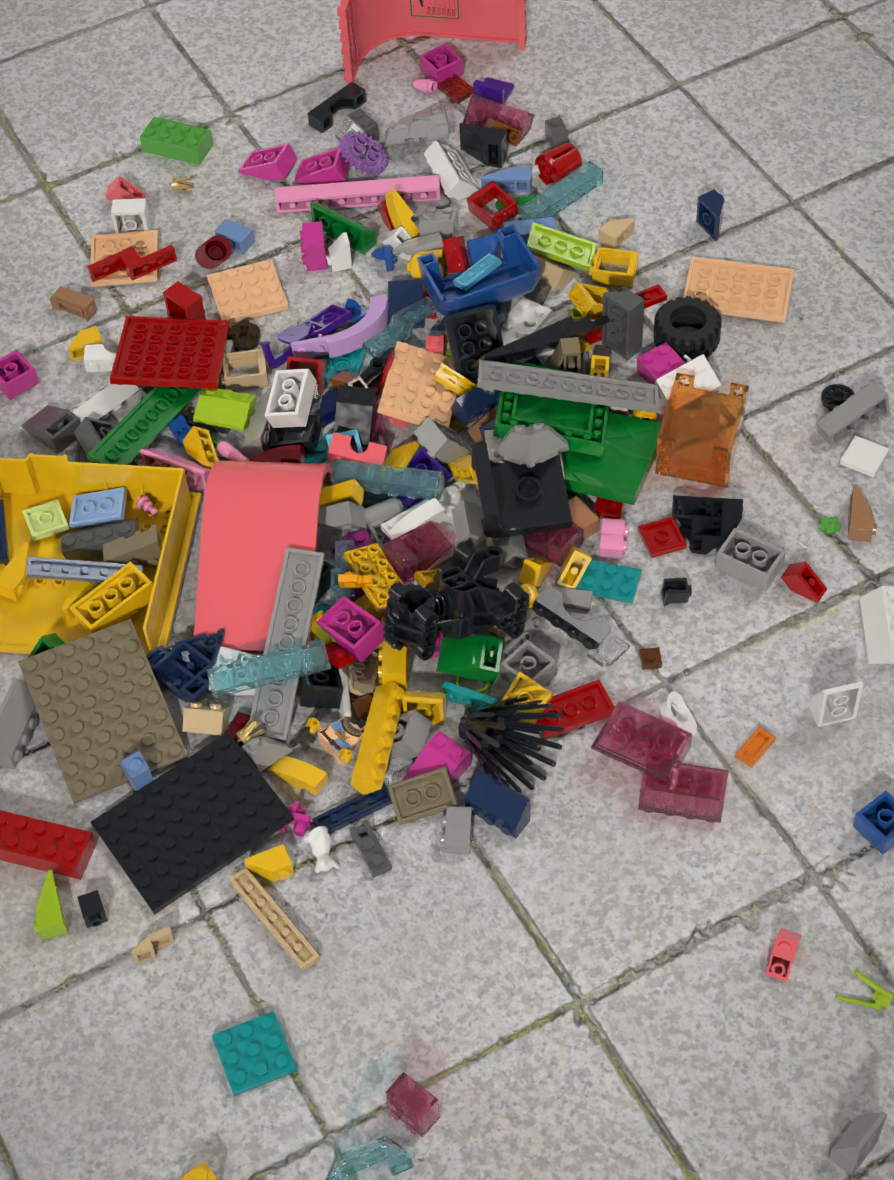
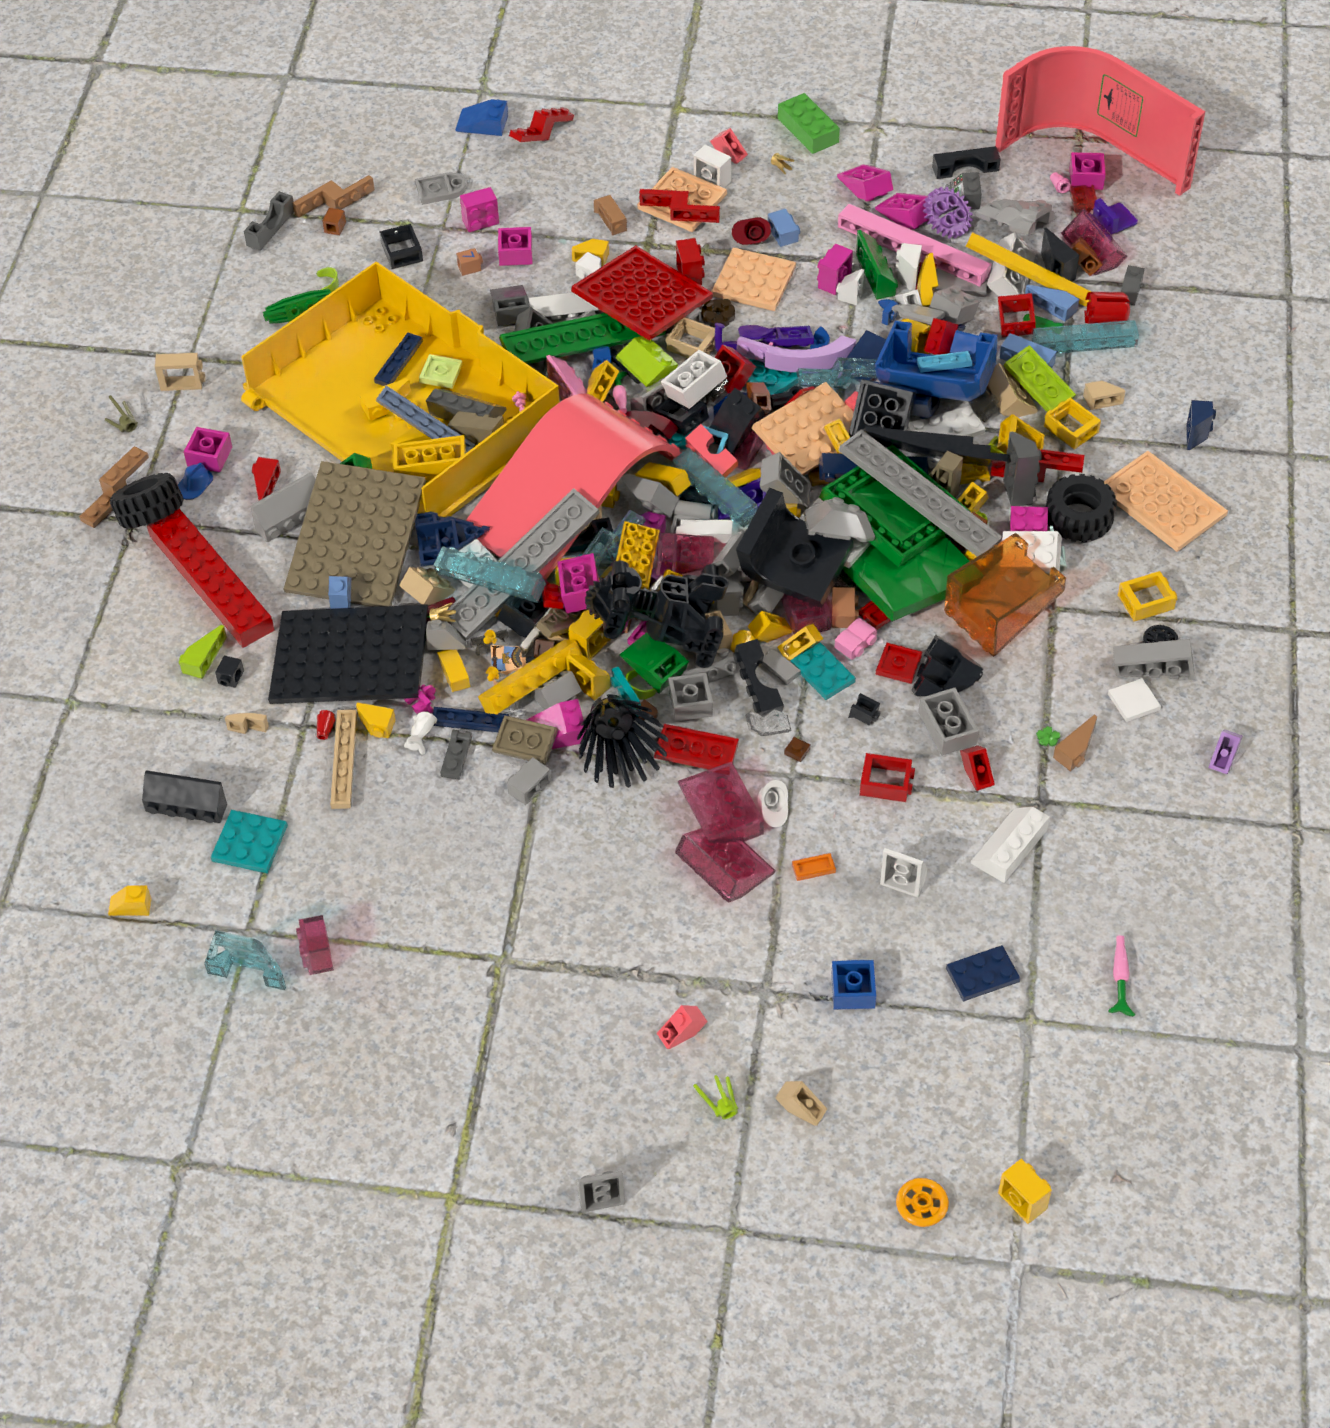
camera: 35 degrees right, 0 degrees up
light blue plate [69,487,128,529] -> none
light orange plate [338,572,373,588] -> none
dark blue slope [465,769,530,839] -> none
yellow plate [501,672,554,723] -> none
none -> black slope [142,770,227,823]
none -> red cone [316,710,336,740]
none -> red window [859,753,915,802]
none -> white slope [895,243,922,291]
none -> yellow tile [965,232,1091,307]
none -> yellow window [1118,571,1177,622]

